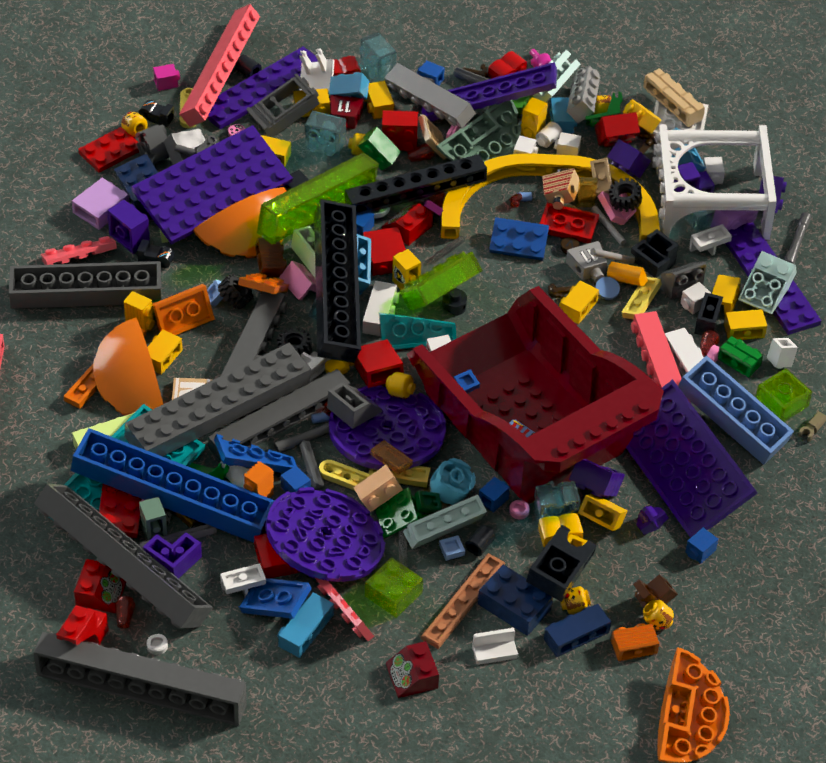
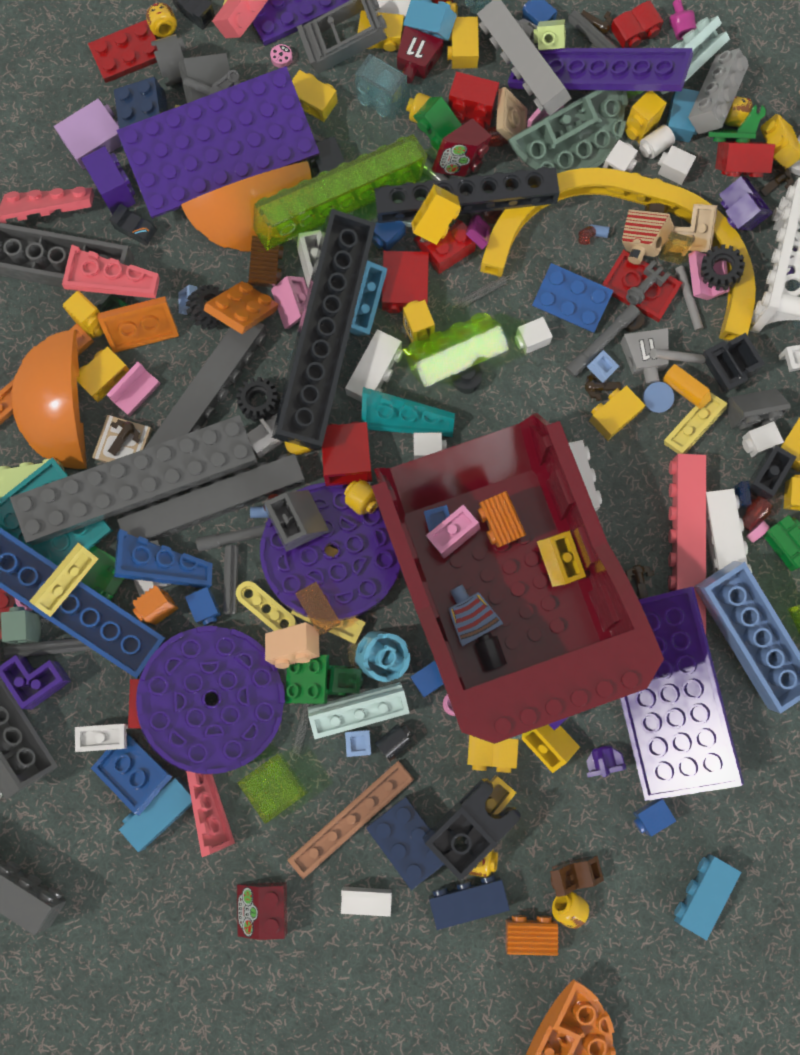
camera: 20 degrees right, 30 degrees up
none -> light yellow plate [29,543,98,617]
none -> coral wing [62,245,160,299]
none -> bright pink panel [107,362,161,417]
none -> dark brown piece [108,419,141,456]
none -> yellow brick [411,184,461,245]
none -> bright pink panel [426,505,481,559]
none -> dark red slope [432,118,492,177]
none -> orange brick [477,491,526,548]
none -> white brick [515,317,553,354]
none -> yellowish green brick [534,19,566,50]
none -> yellow brick [537,531,586,587]
none -> dark grey piece [565,304,640,378]
none -> light blue plate [587,350,619,383]
none -> dark grey hinge [626,260,671,305]
none -> dark azure brick [674,854,741,941]
none -> clear blue tile [733,481,751,509]

